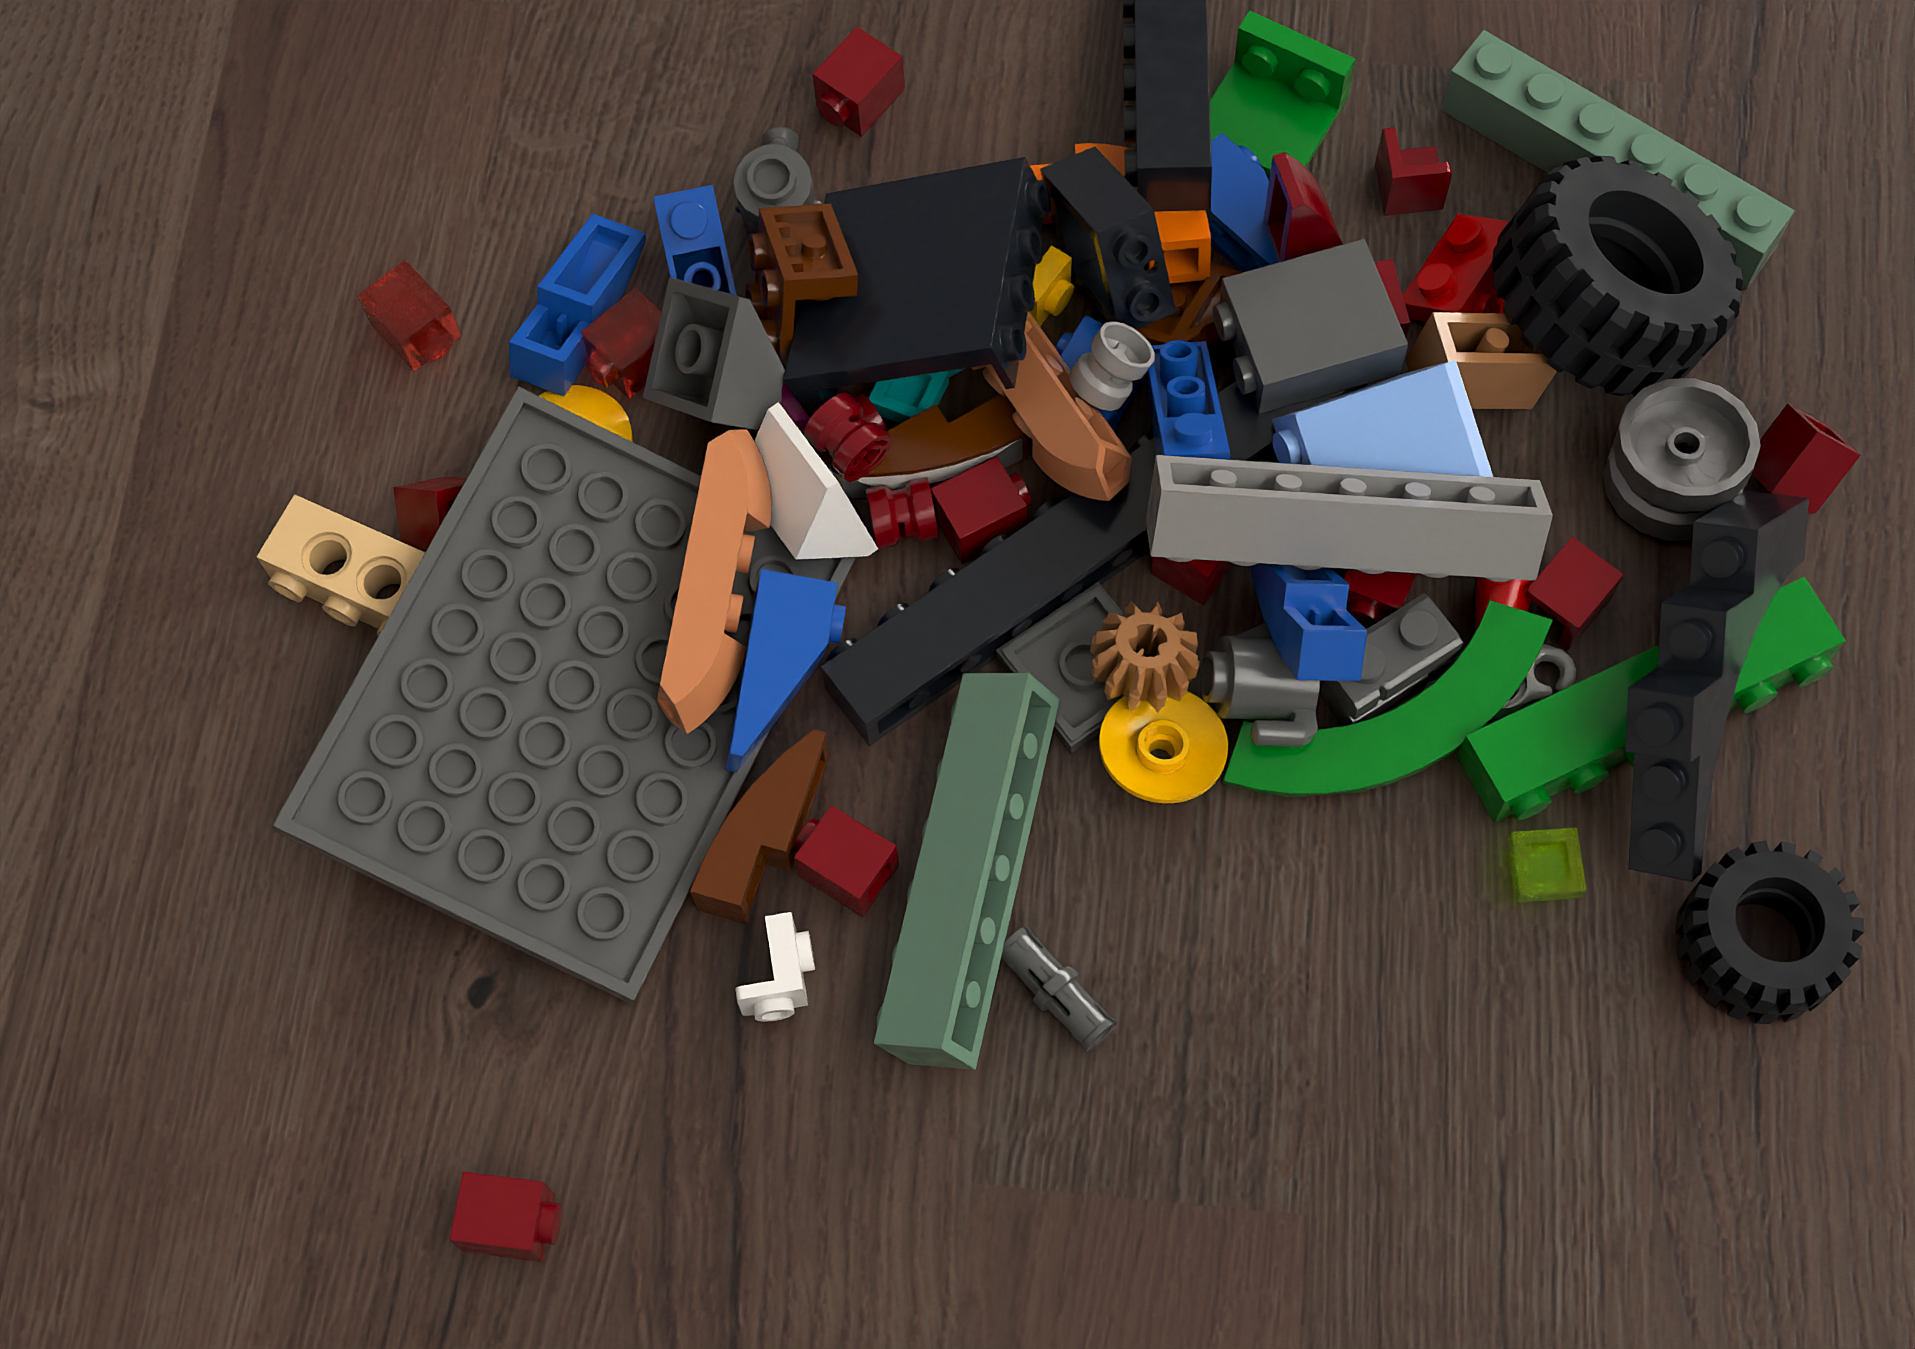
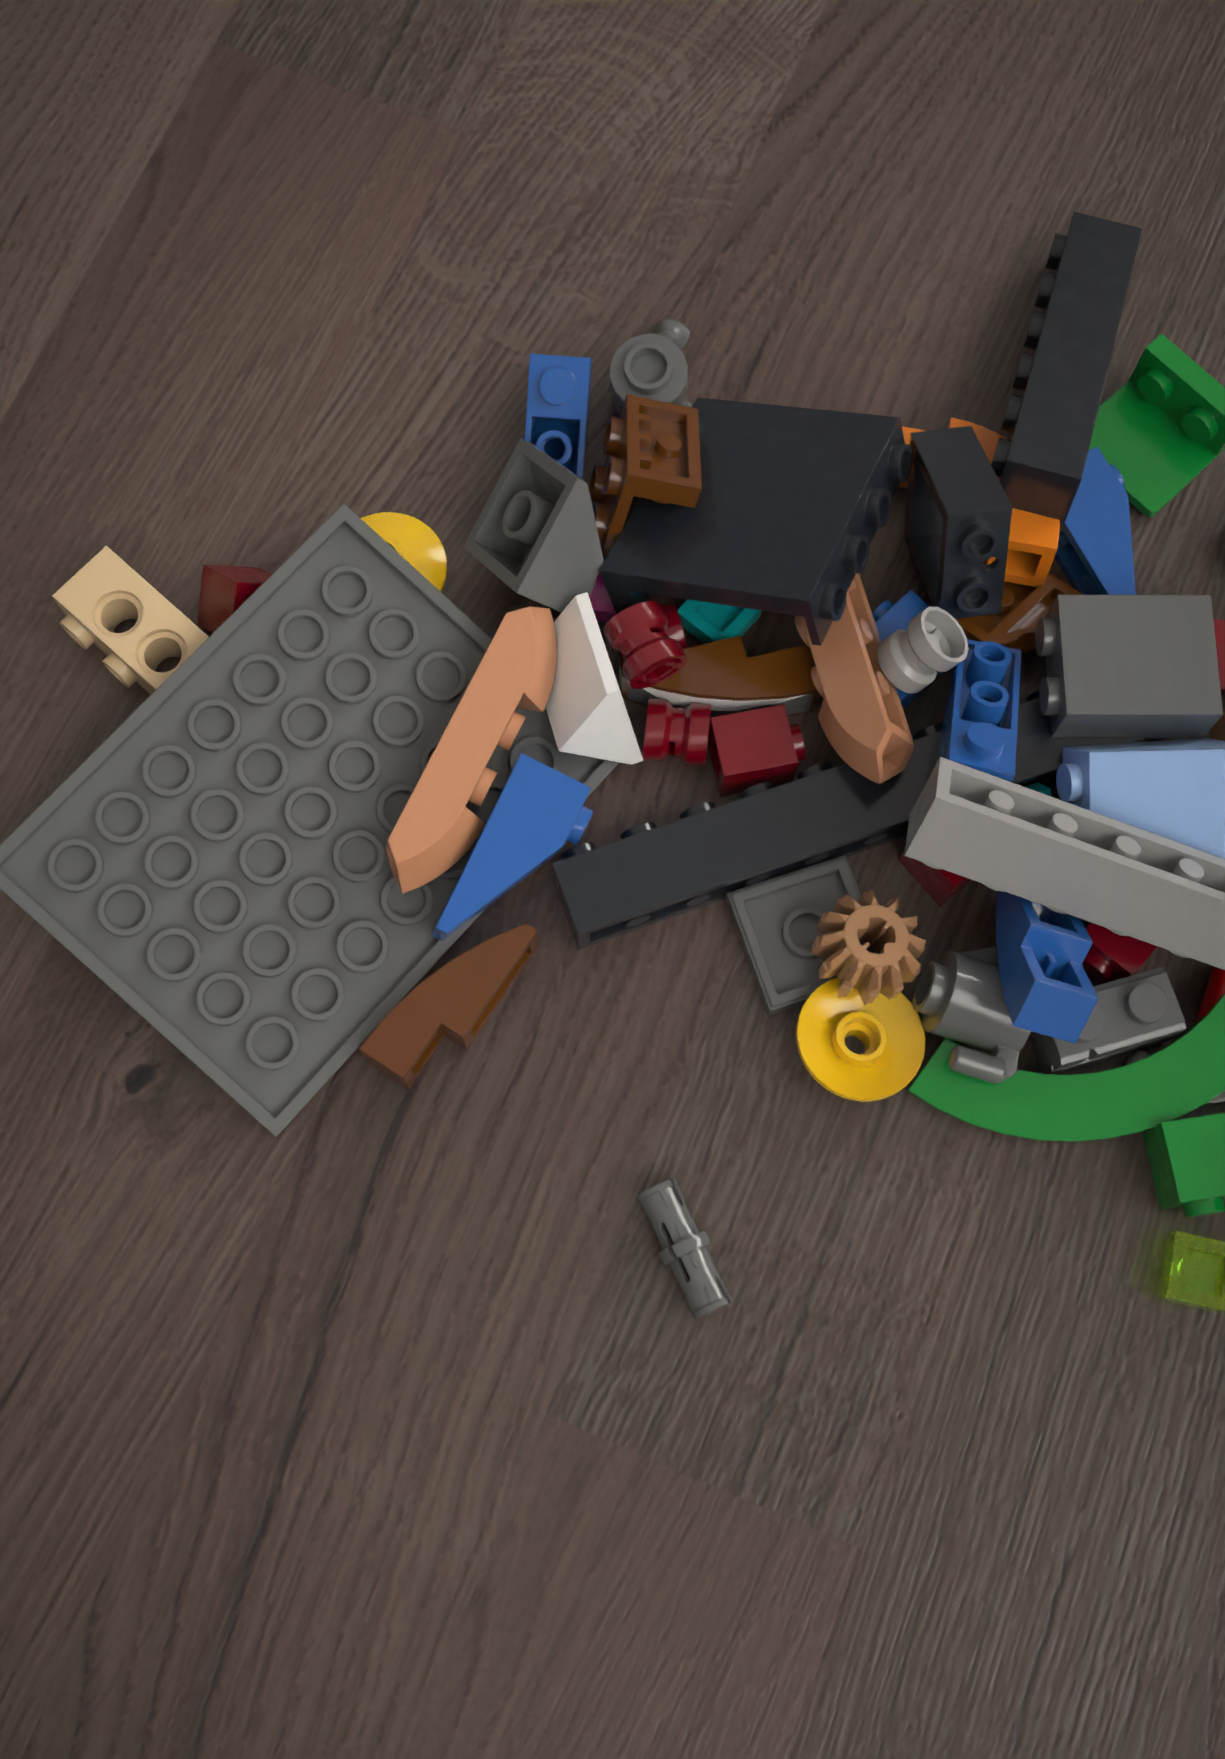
camera: 10 degrees right, 5 degrees up
clear red brick [357,260,461,372] -> none
dark red brick [449,1171,562,1262] -> none
blue slope [509,213,646,396] -> none
clear red brick [581,287,662,399] -> none
white bracket [735,912,815,1022] -> none
dark red brick [793,805,900,917] -> none
dark red brick [812,26,905,137] -> none
sand green brick [874,673,1060,1070] -> none
yellow plate [1030,246,1074,326] -> none
dark red slope [1263,152,1343,262] -> none

